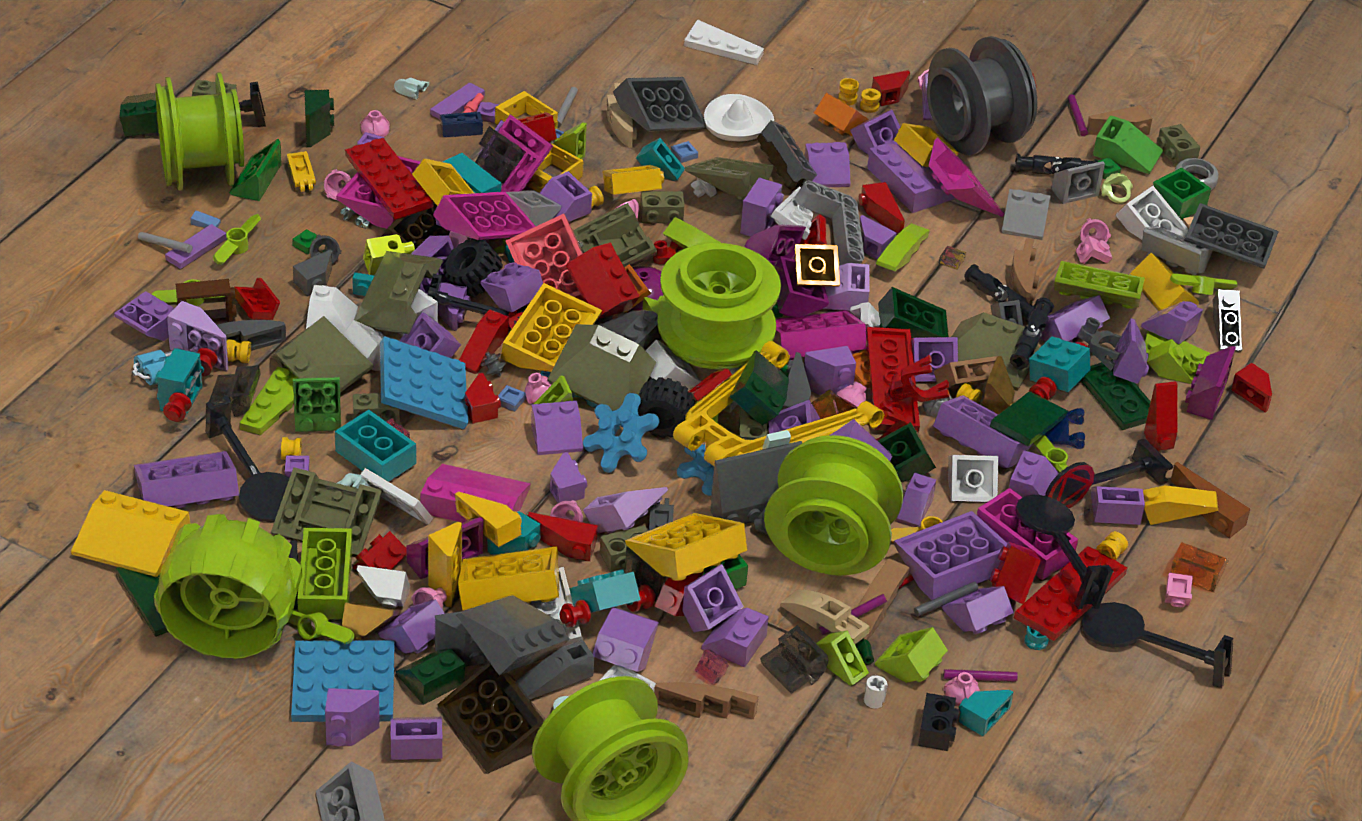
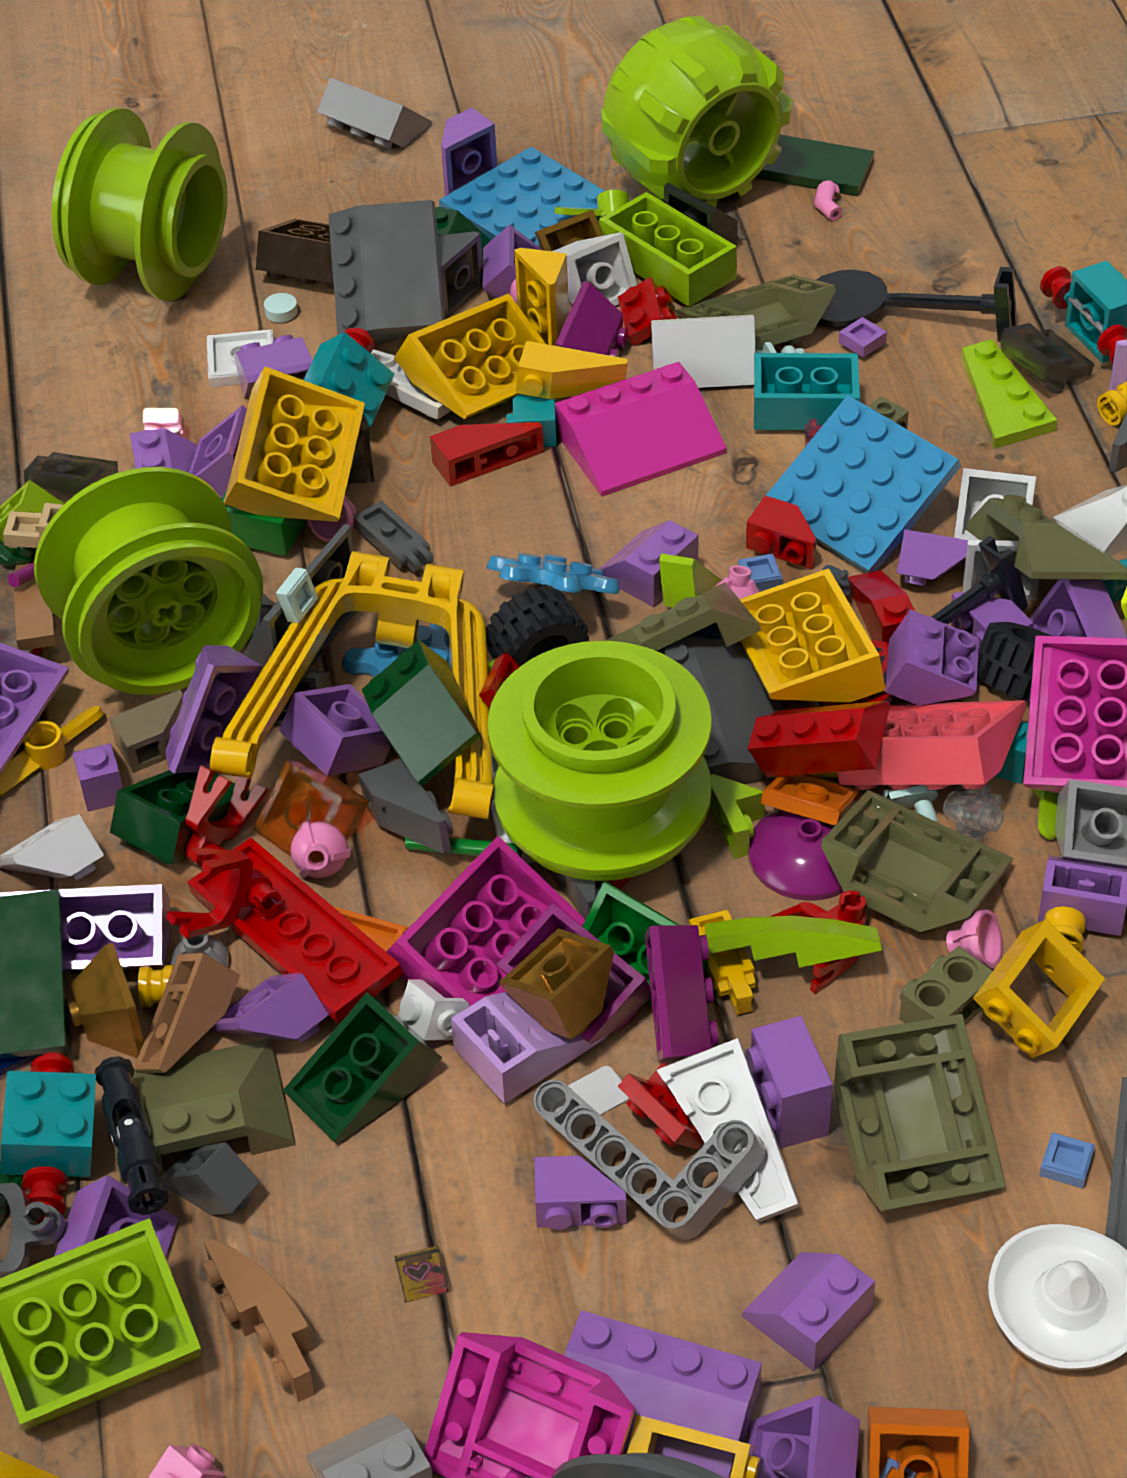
camera: 145 degrees right, 5 degrees up
yellow slope [71,490,190,577] -> none
medium lavender slope [134,451,239,508] -> none
olive slope [271,316,374,392] -> none
yellow wheel [281,437,302,460] -> none
bright green slope [293,377,341,432] -> none
medium lavender slope [391,717,442,760] -> none
dark grey slope [516,640,594,699] -> none
medium lavender slope [550,452,587,503] -> none
bright pink piece [550,500,583,522] -> none
lavender slope [583,487,668,534] -> none
olive brick [600,525,648,572] -> none
teal slope [636,138,685,181] -> none
medium nougat slope [654,682,759,719] -> none
dark grey piece [756,120,817,191] -> none
medium lavender slope [804,346,856,399] -> none
red slope [859,182,905,235] -> none
lime slope [876,223,930,271] -> none
black piece [964,264,1035,322] -> none

